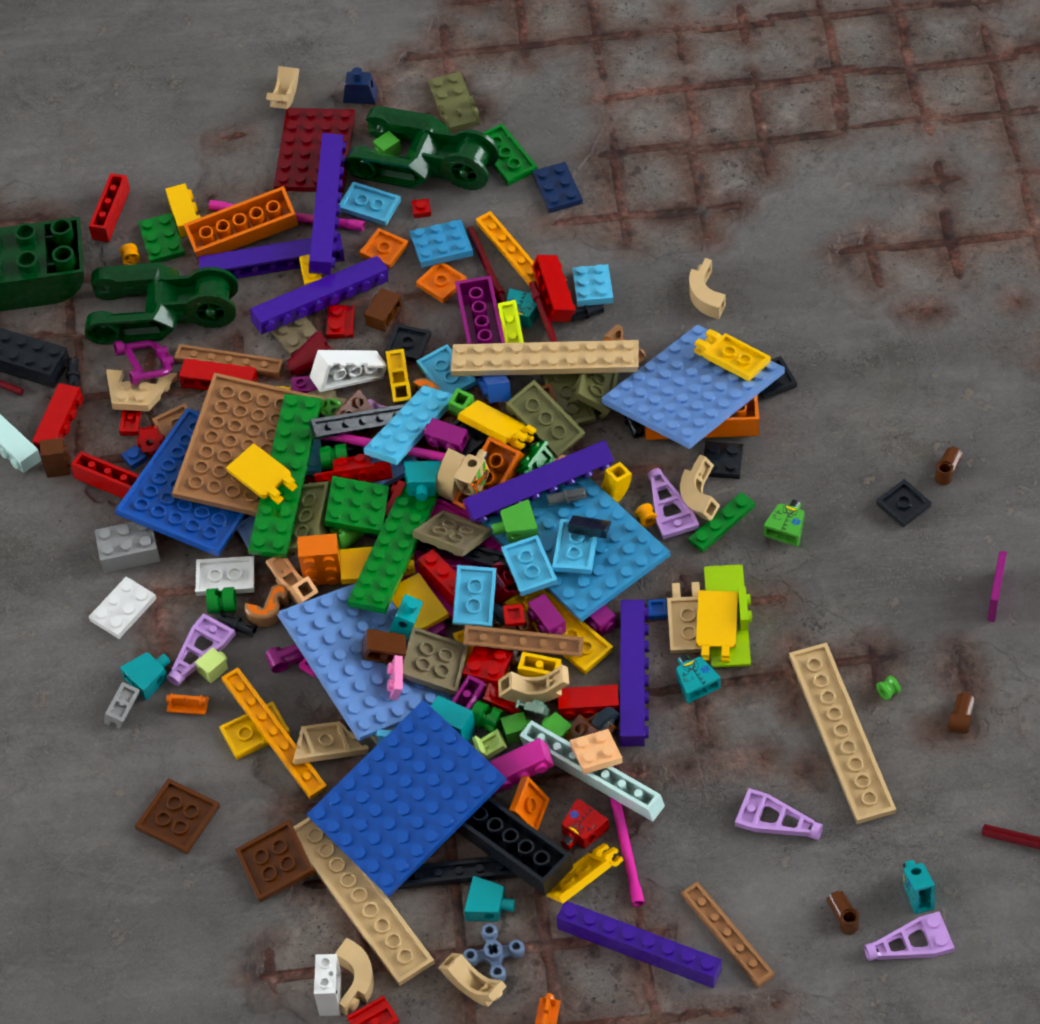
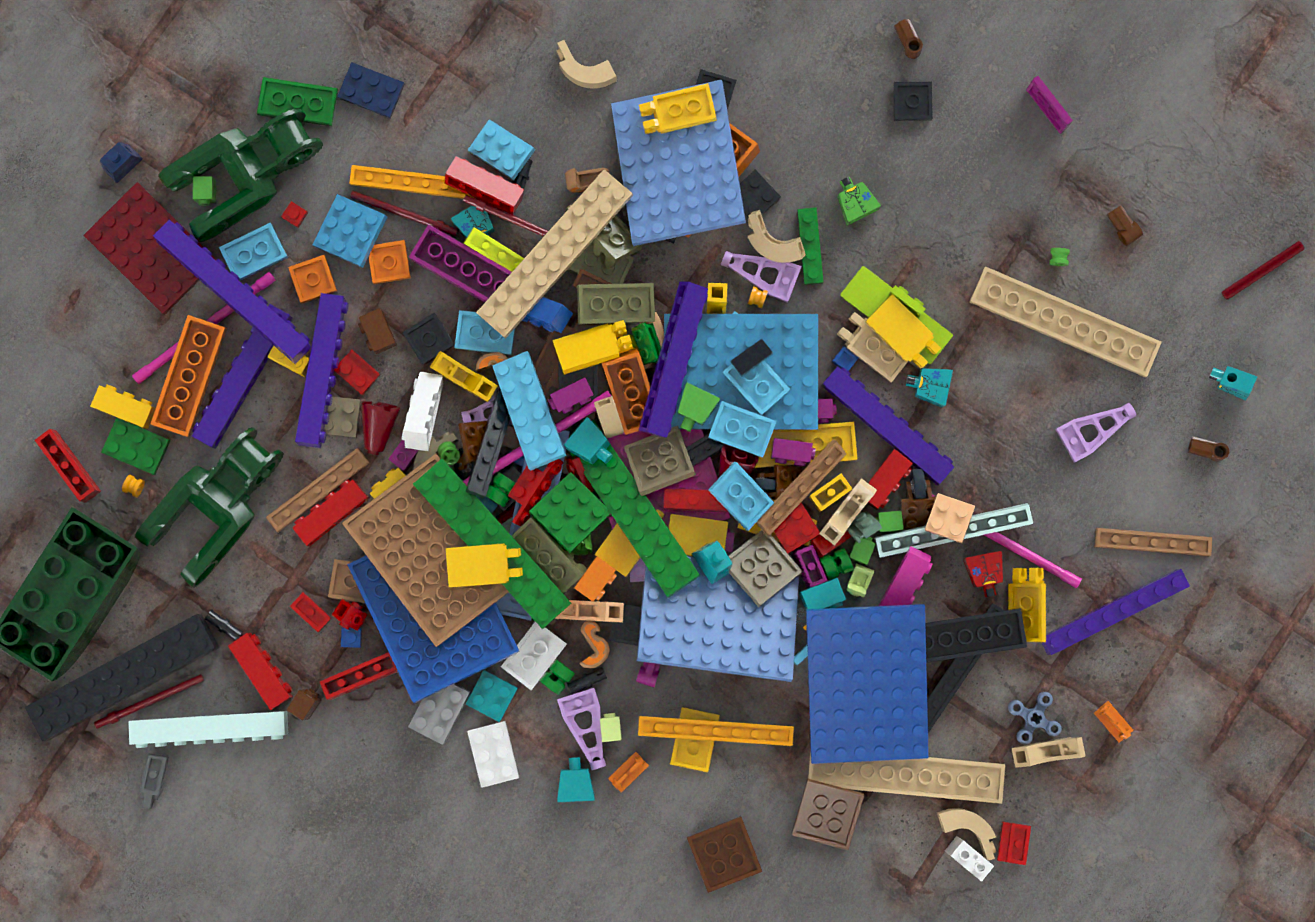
camera: 50 degrees left, 30 degrees up
light grey hinge [104,682,140,729] -> none
tan wing [106,369,178,411] -> none
magenta bar [113,340,174,385] -> none
tan arch [266,66,299,109] -> none
tan wing [293,721,369,765] -> none
reddish brown brick [362,629,406,664] -> none
bright pink plate [387,655,403,700] -> none
olive hinge [427,72,480,132] -> none
bright green brick [448,388,475,417] -> none
tan torso [453,449,490,496] -> none
teal torso [464,876,516,922] -> none
red plate [503,604,525,627] -> none
orange plate [509,776,550,831] -> none
dark grey axle [547,487,587,506] -> none
lavender plate [864,912,955,961] -> none
none -> teal plate [466,670,518,722]

